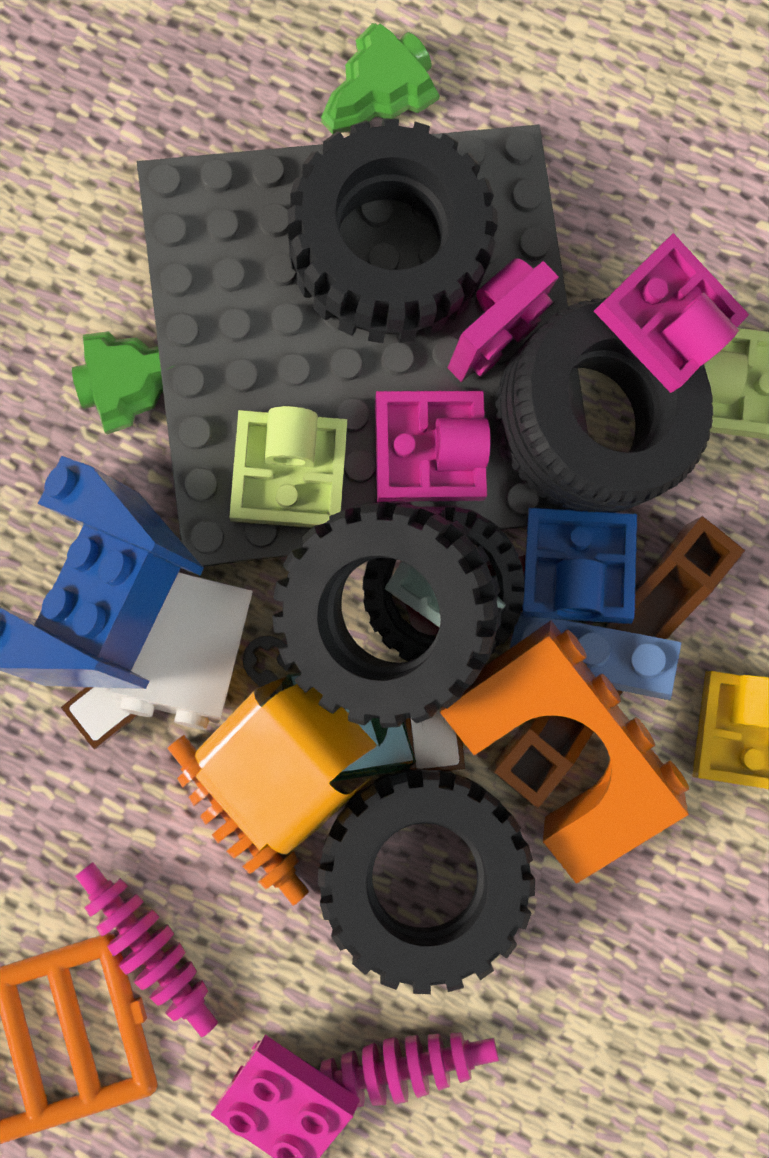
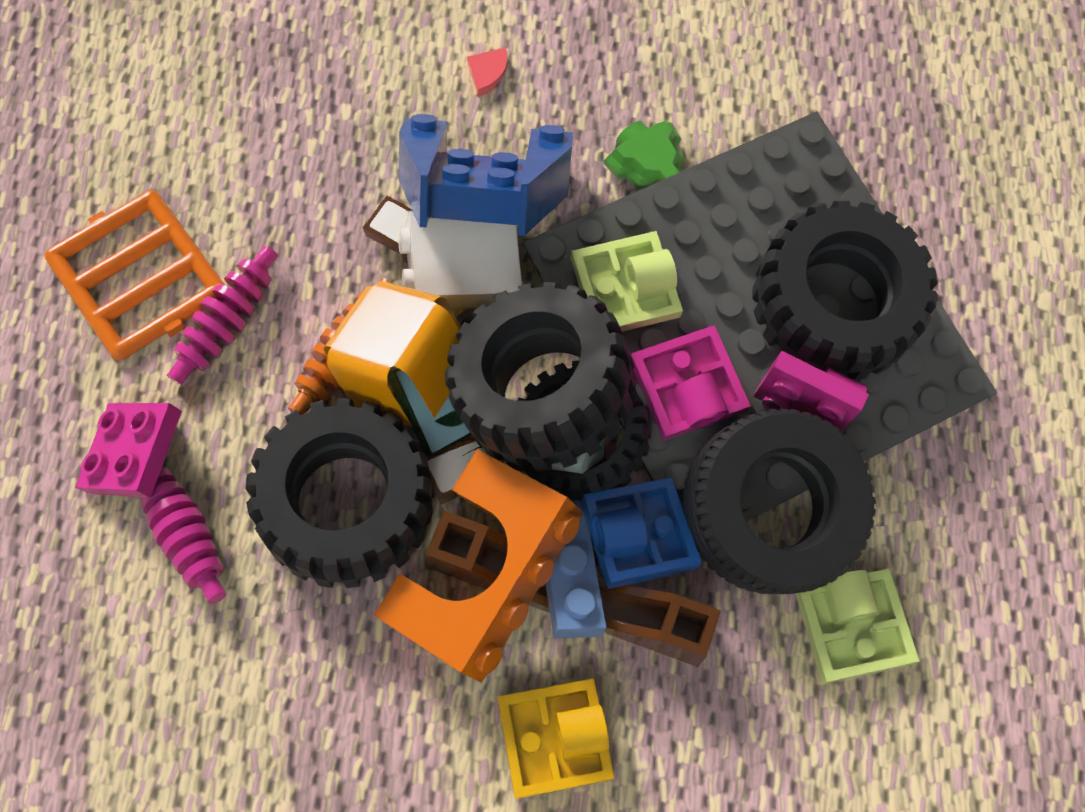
camera: 70 degrees right, 15 degrees down
bright green rock [321,23,440,134] -> none
dark pink plate [594,233,749,393] -> none

